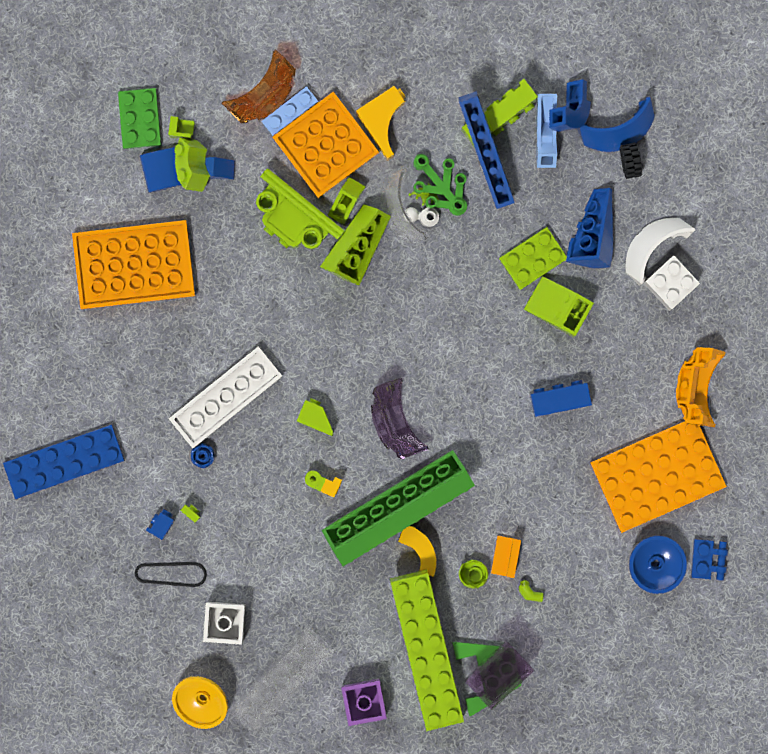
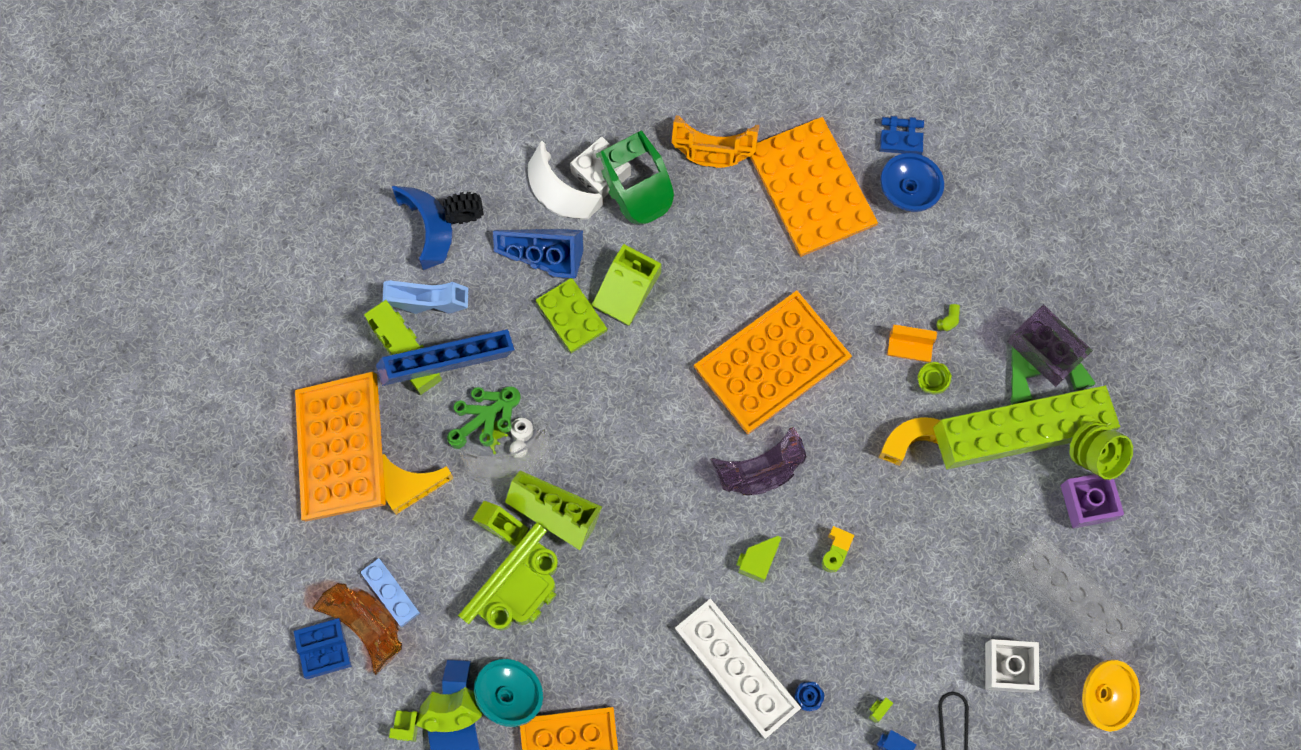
camera: 90 degrees left, 15 degrees down
light orange plate [272,91,379,199] -> none
bright green brick [321,450,475,566] -> none
blue brick [530,380,592,417] -> none
blue arch [549,79,591,132] -> none
none -> blue slope [293,618,352,680]
none -> light orange plate [295,372,386,522]
none -> teal dish [474,659,543,727]
none -> green slope [596,130,674,225]
none -> light orange plate [694,290,852,435]
none -> lime wheel [1069,421,1133,480]

